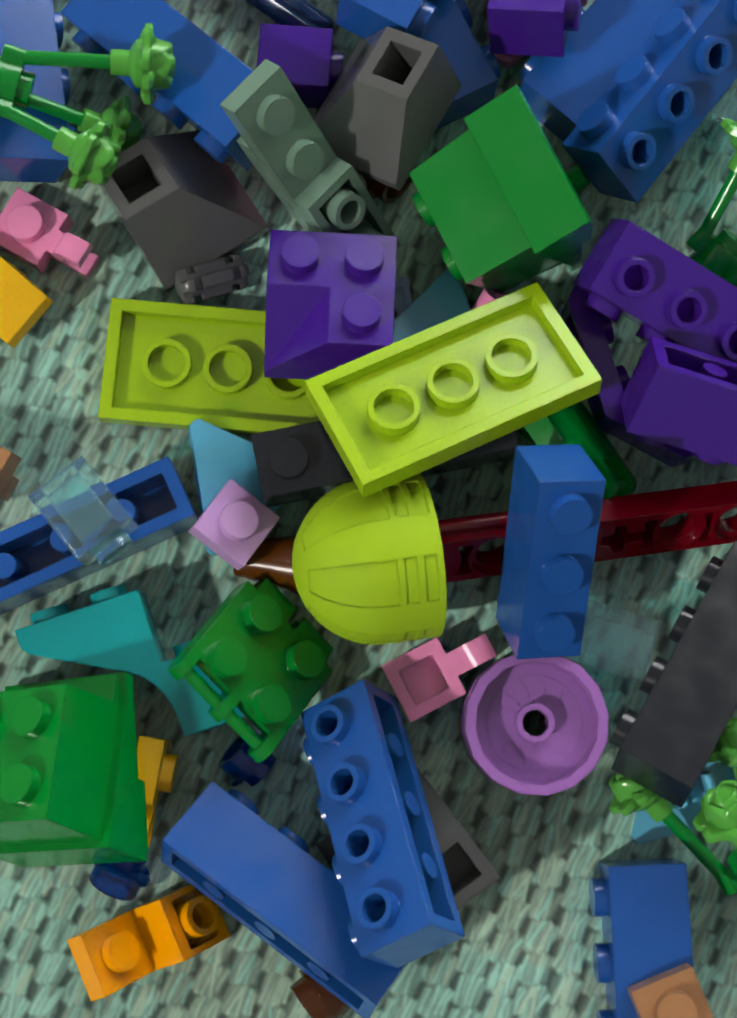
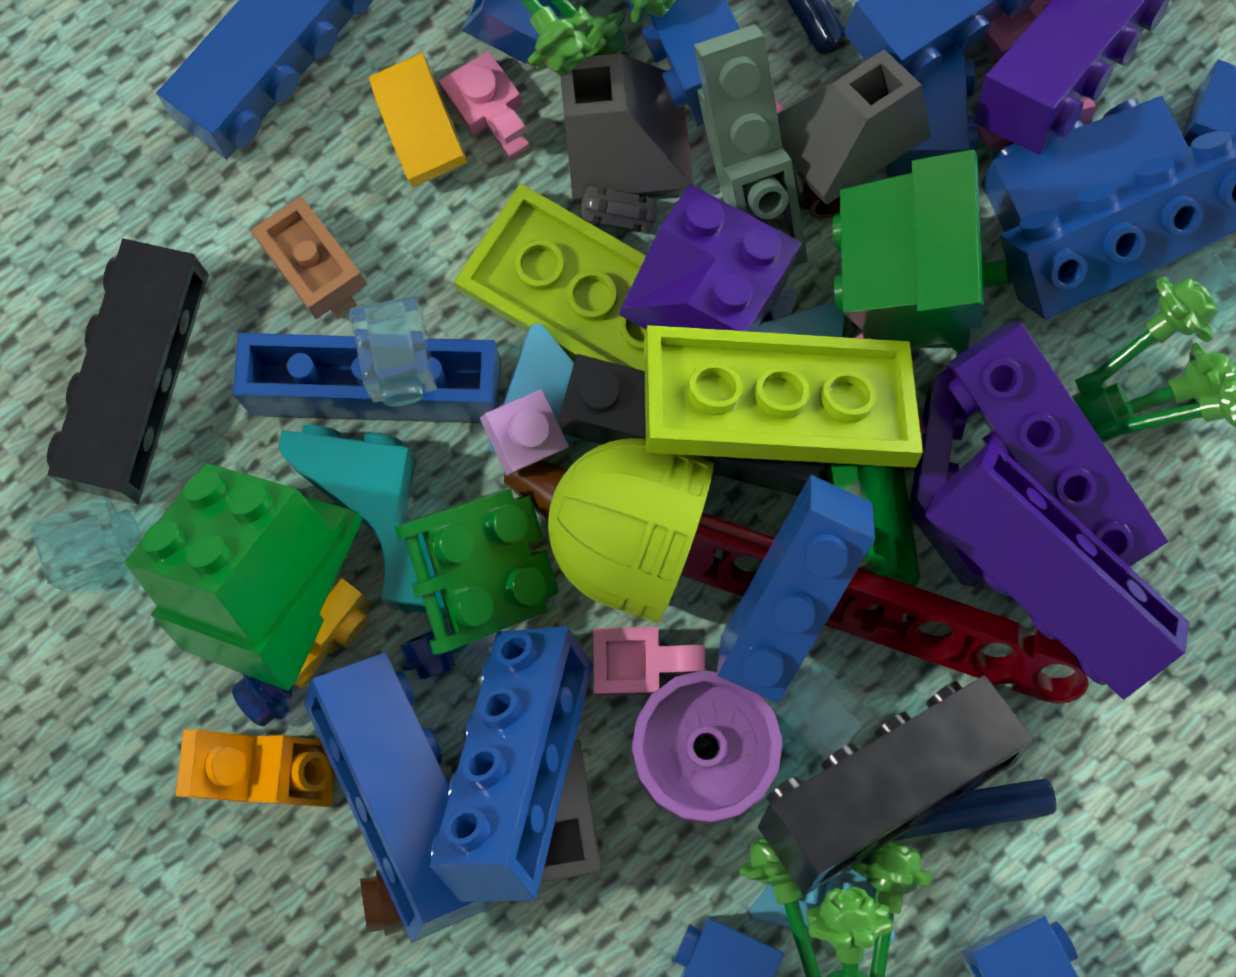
camera: 35 degrees right, 5 degrees down
dark purple brick [256,23,345,109] -> none

